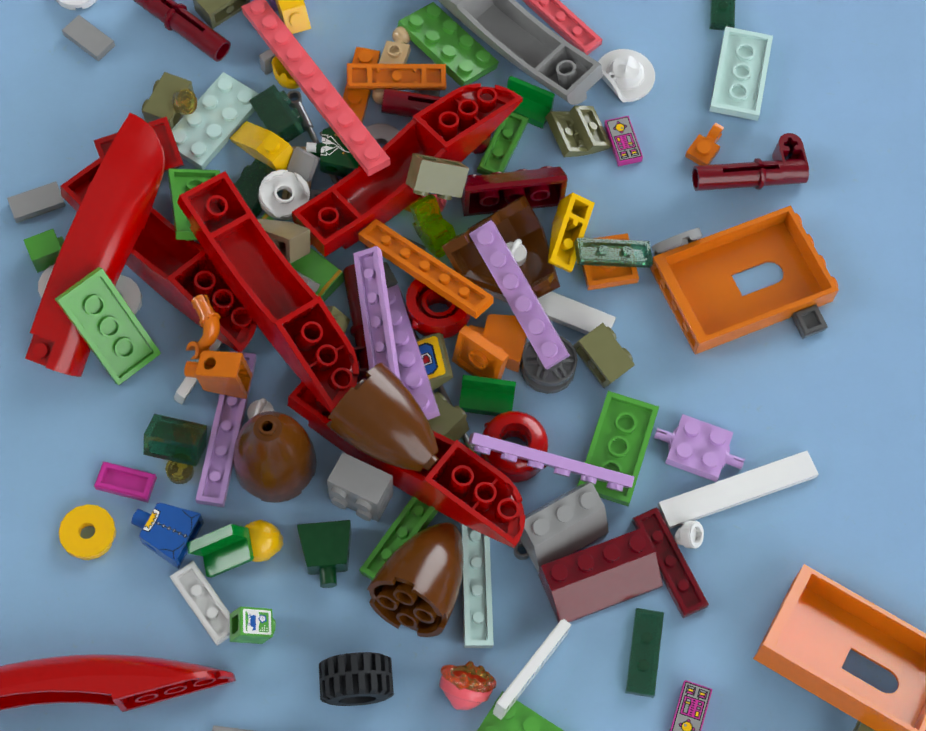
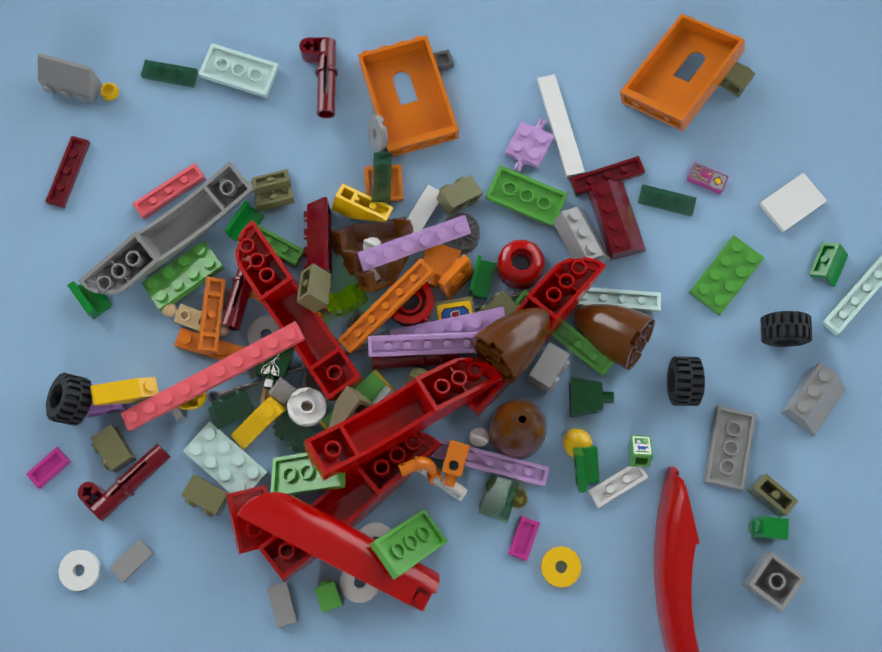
camera: 80 degrees left, 10 degrees up
blue torso [131,503,204,569] -> none
clear yellow tile [172,89,197,115] -> none
hair [439,661,496,710] -> none
lavender plate [468,432,634,492] -> none
white tile [493,619,571,720] -> none
white hat [598,49,655,102] -> none
tile [604,116,643,167] -> none
white tile [674,521,704,549] -> none
orange plate [685,123,724,165] -> none

